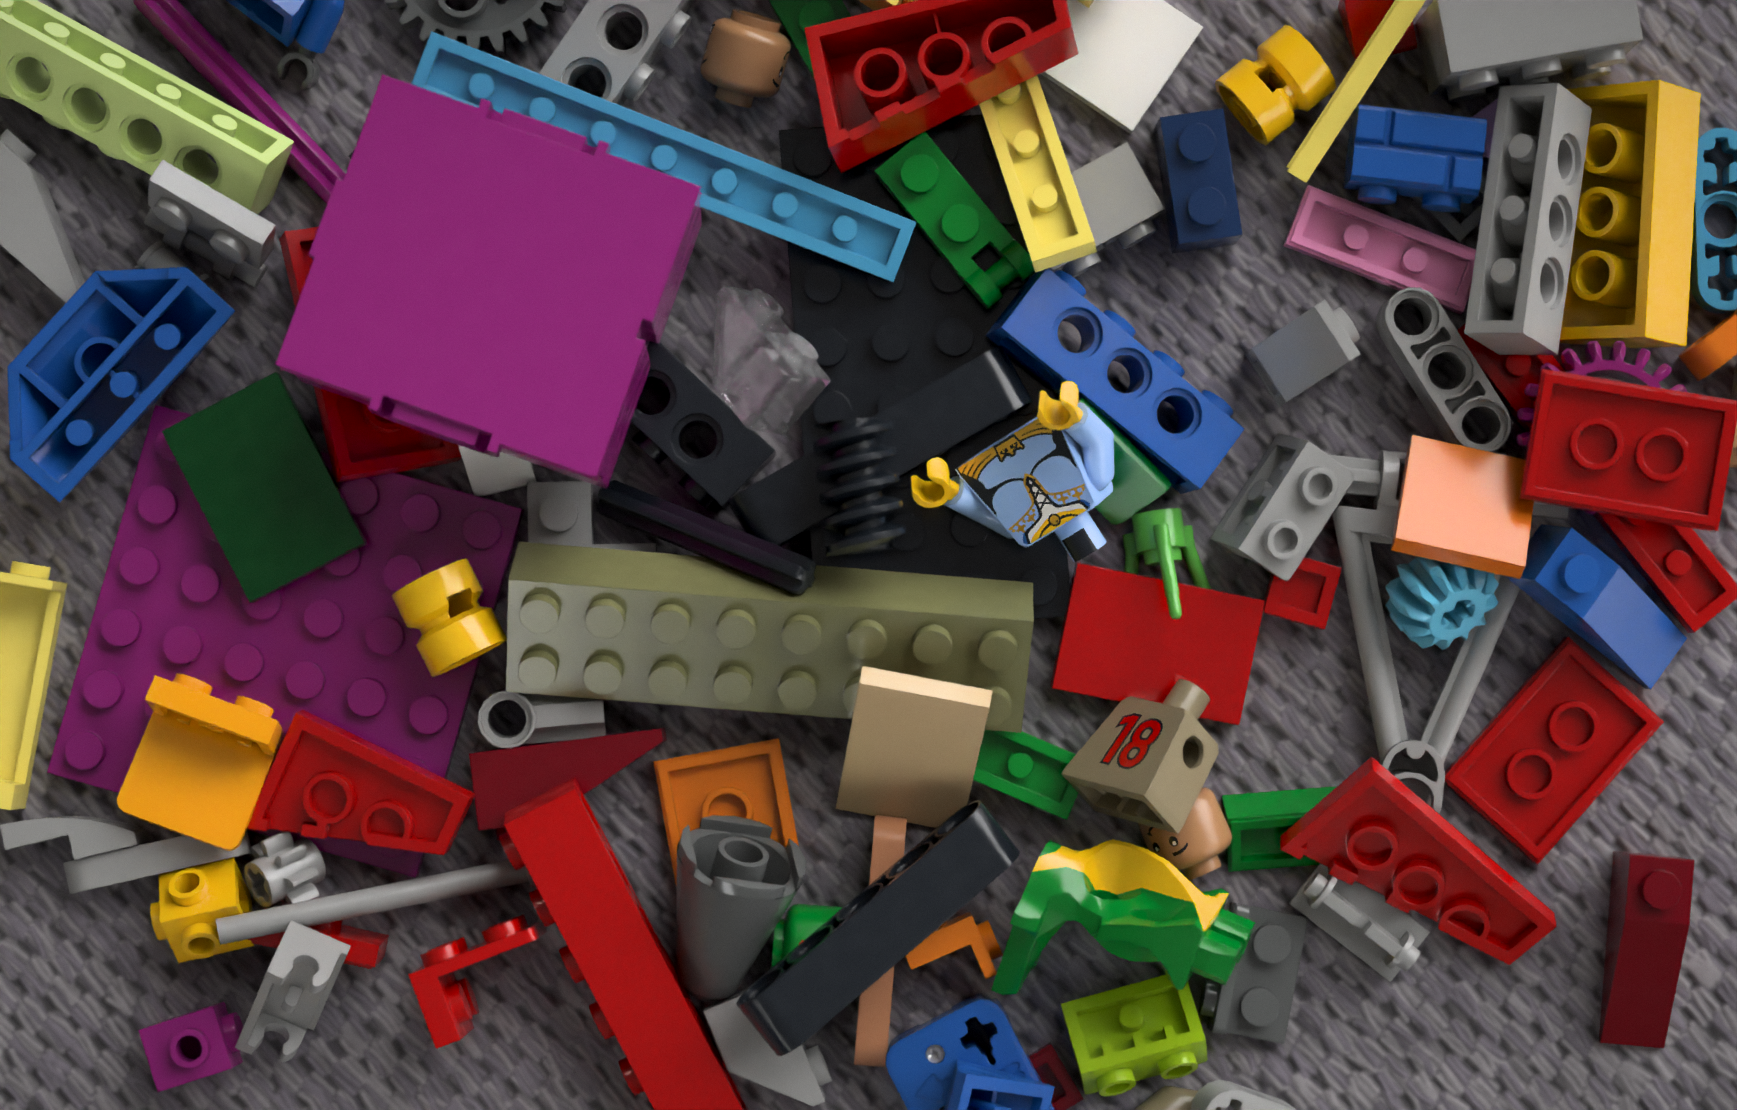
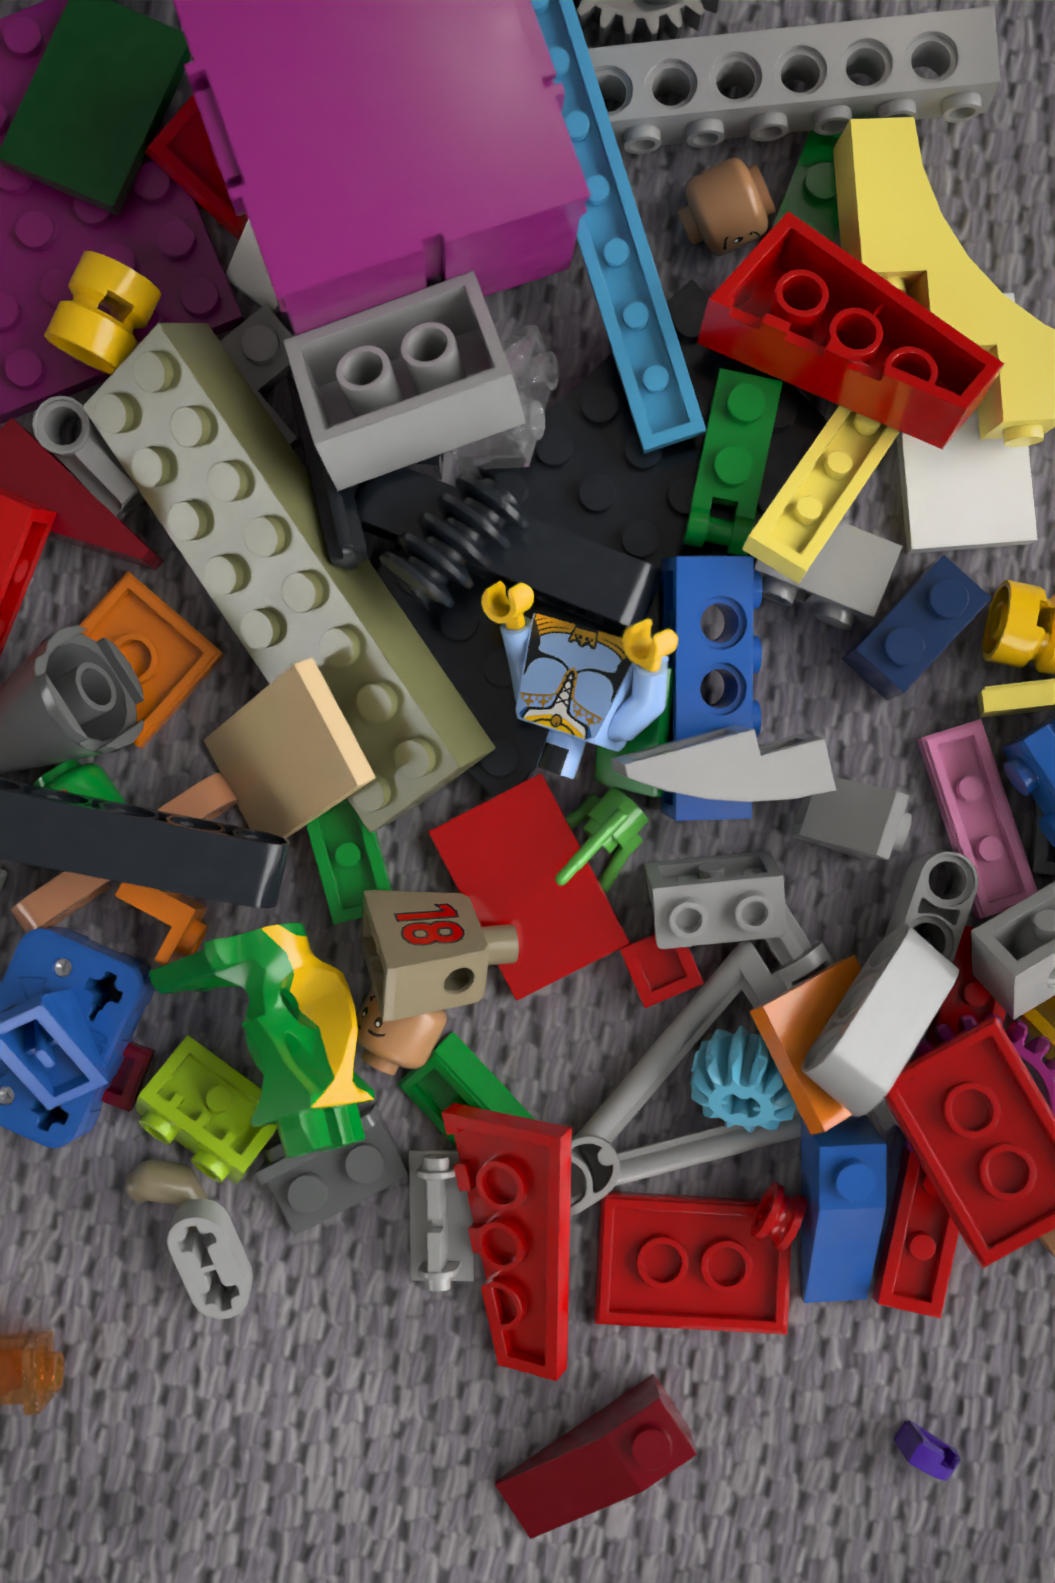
camera: 50 degrees right, 0 degrees up
none -> light grey brick [283,271,526,491]
none -> light grey slope [611,725,836,802]
none -> red bush [750,1182,807,1251]
none -> beam [801,924,959,1117]

